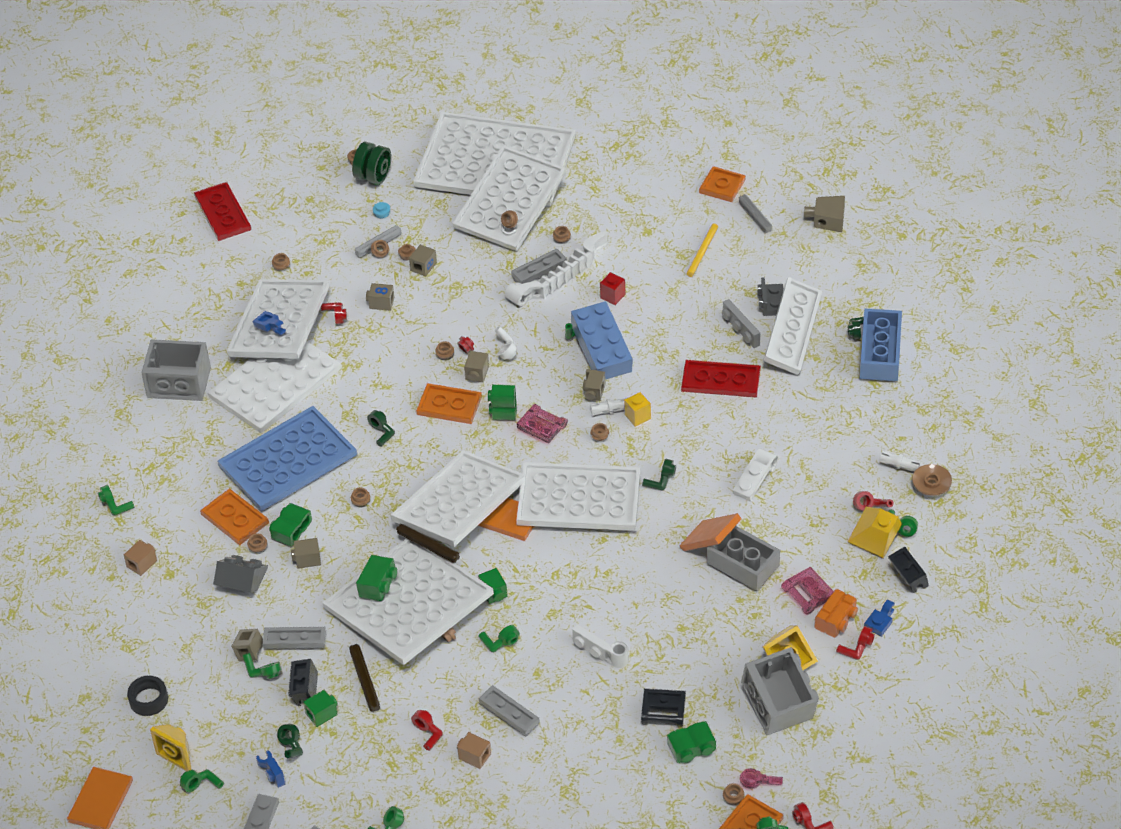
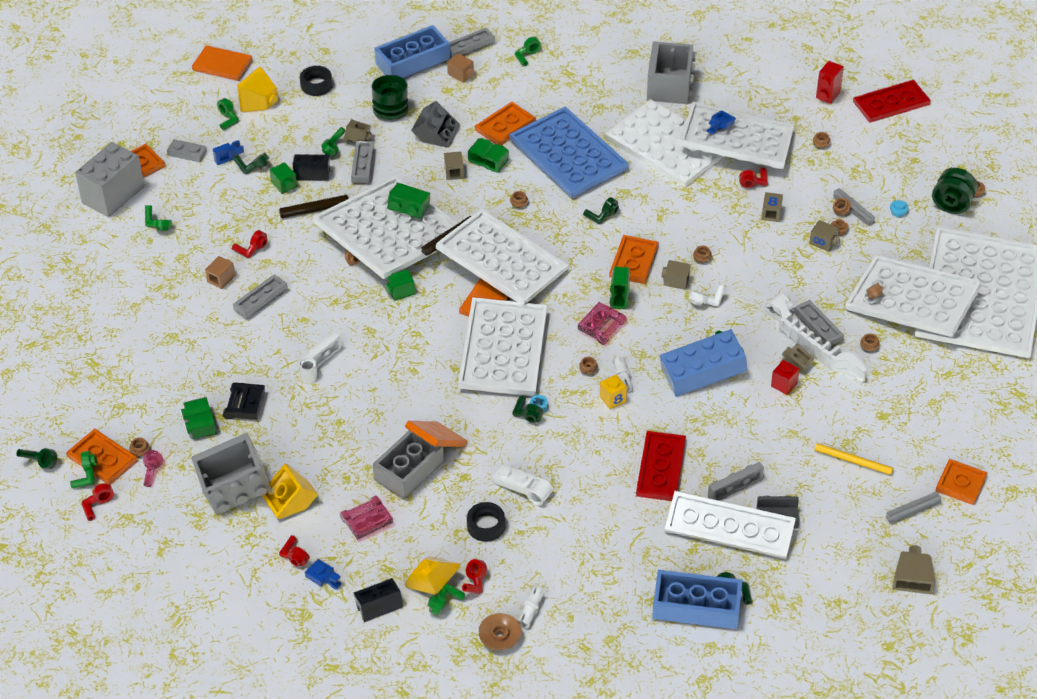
camera: 90 degrees right, 0 degrees up
medium nougat plate [247,533,267,552] -> none
red plate [457,336,474,354] -> none
green plate [478,625,520,653] -> none
dark tan brick [583,369,606,401] -> none
orange brick [815,589,858,638] -> none
none -> dark green wheel [371,75,409,120]
none -> medium blue brick [374,25,451,78]
none -> light grey plate [449,27,495,58]
none -> black tyre [466,502,506,542]
none -> medium azure bush [530,395,548,413]
none -> dark tan bracket [780,343,814,373]
none -> red brick [816,60,844,104]

